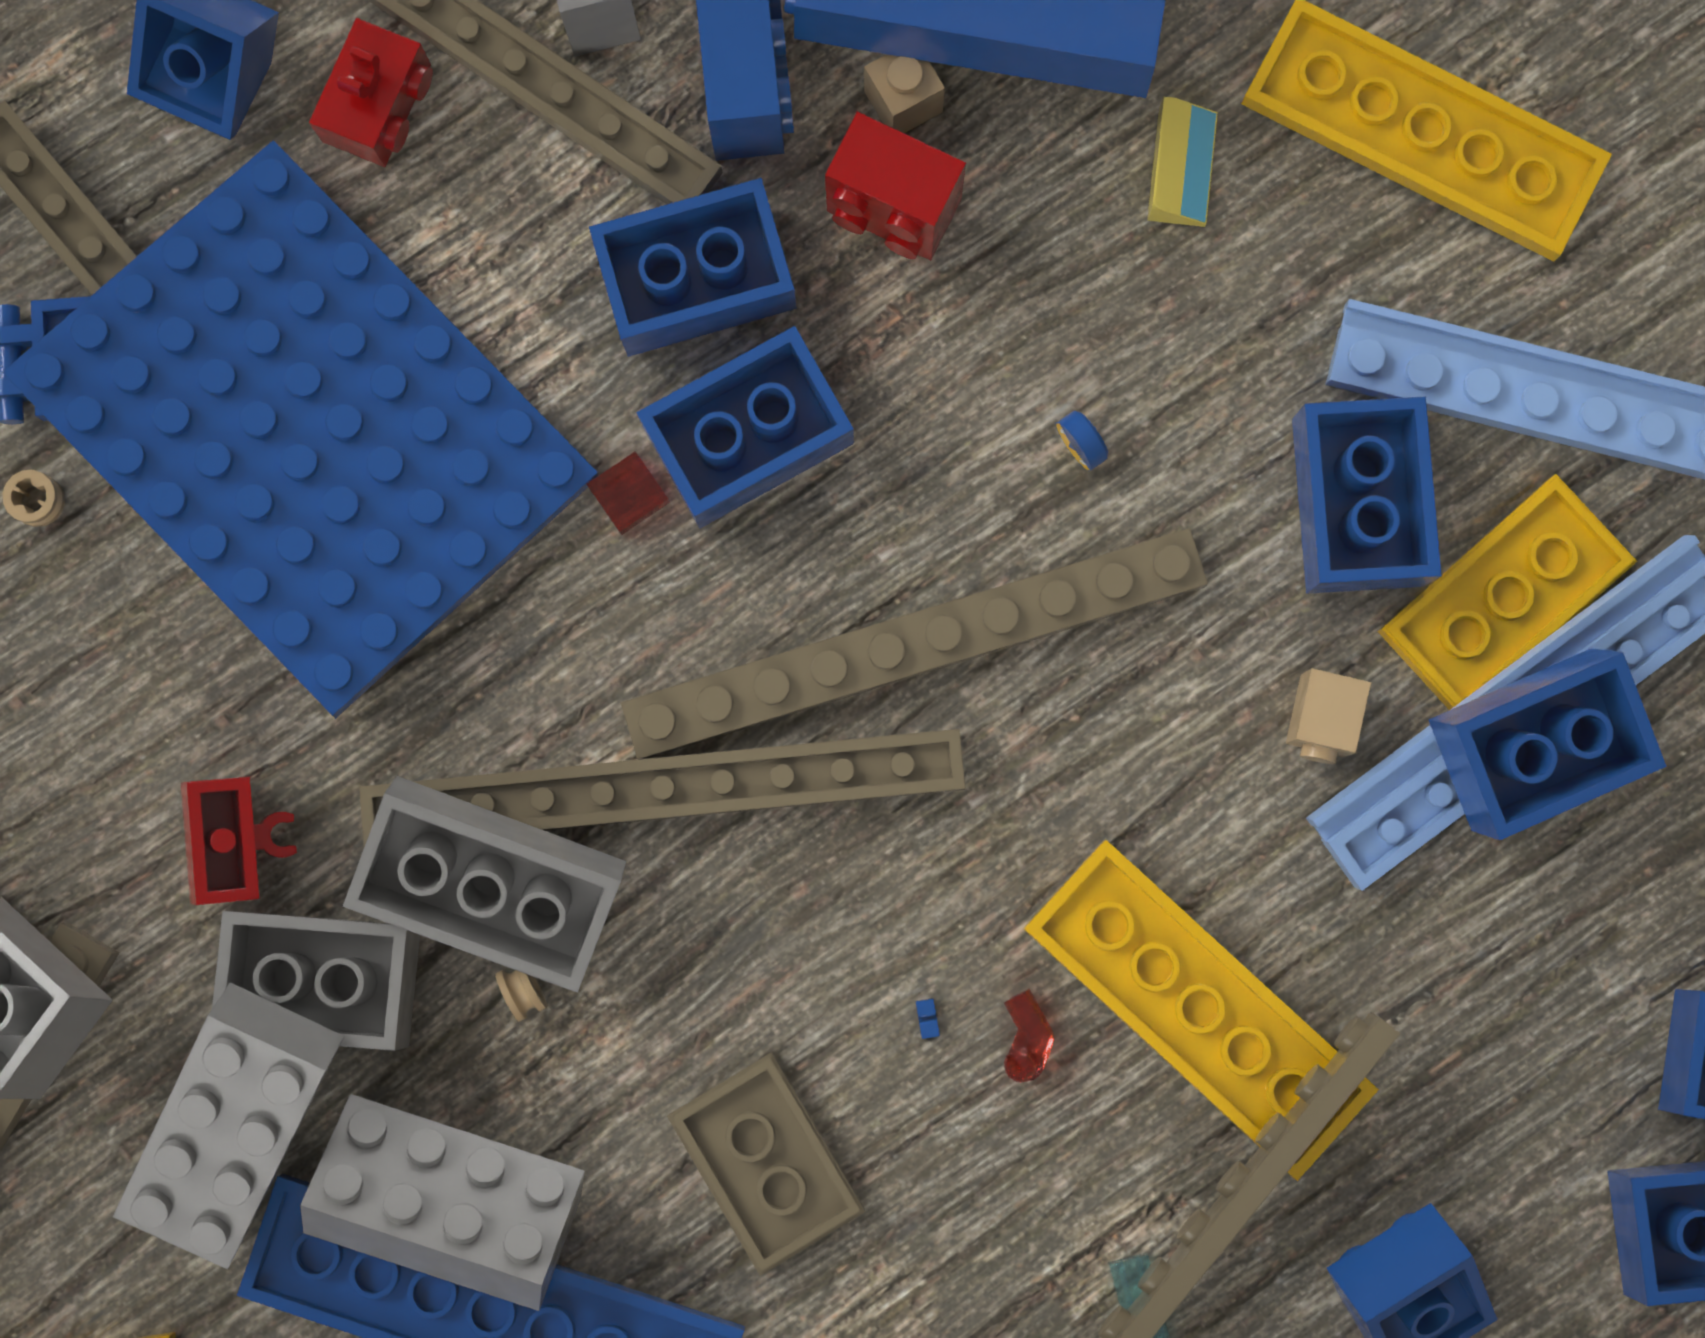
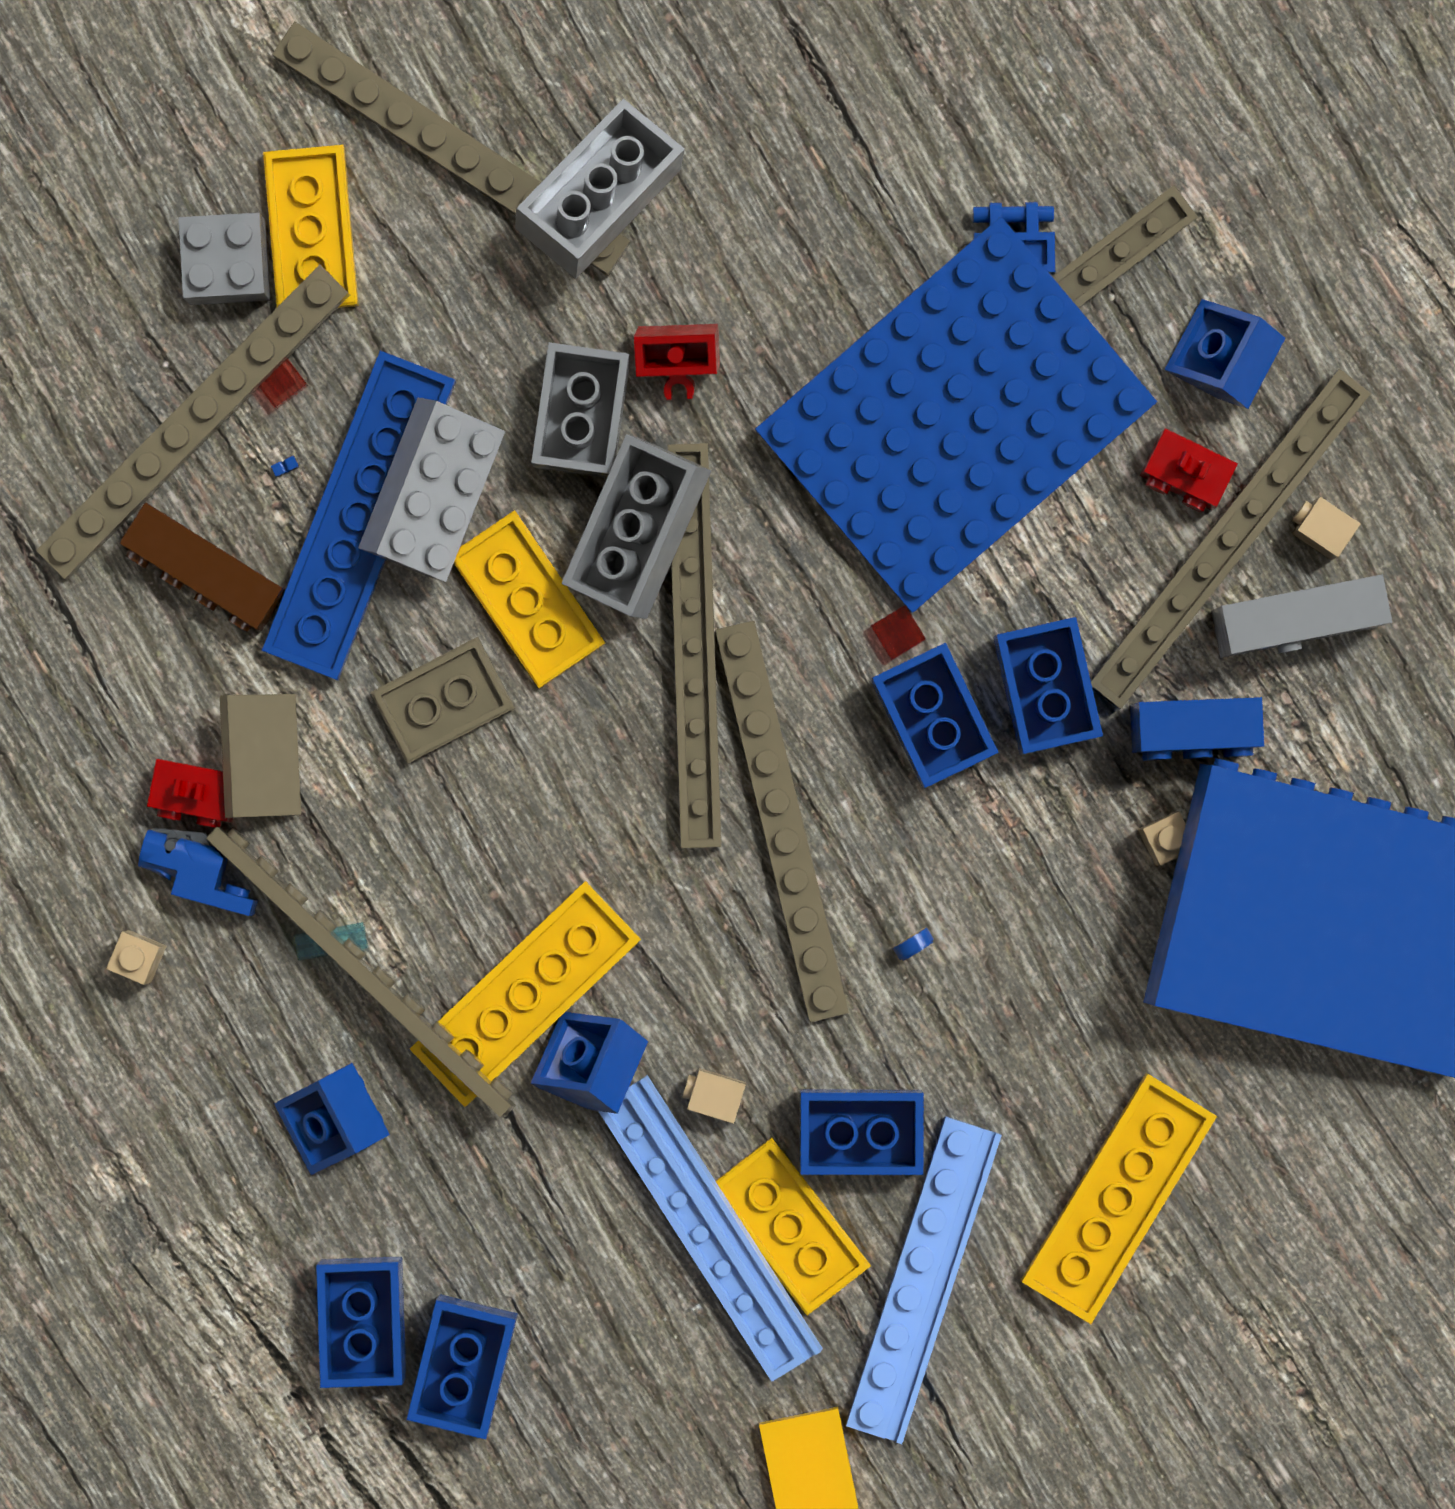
camera: 90 degrees right, 5 degrees up
tan bush [2,470,65,527] -> none
light grey brick [113,982,344,1270] -> none
tan bush [495,970,547,1022] -> none
red brick [825,111,966,261] -> none
blue piece [915,998,940,1039] -> none
clear red arm [1003,988,1055,1083] -> none
light yellow slope [1147,96,1218,227] -> none
blue brick [1428,648,1667,840] -> none
none -> yellow tile [454,510,606,689]
none -> blue slope [531,1012,648,1114]

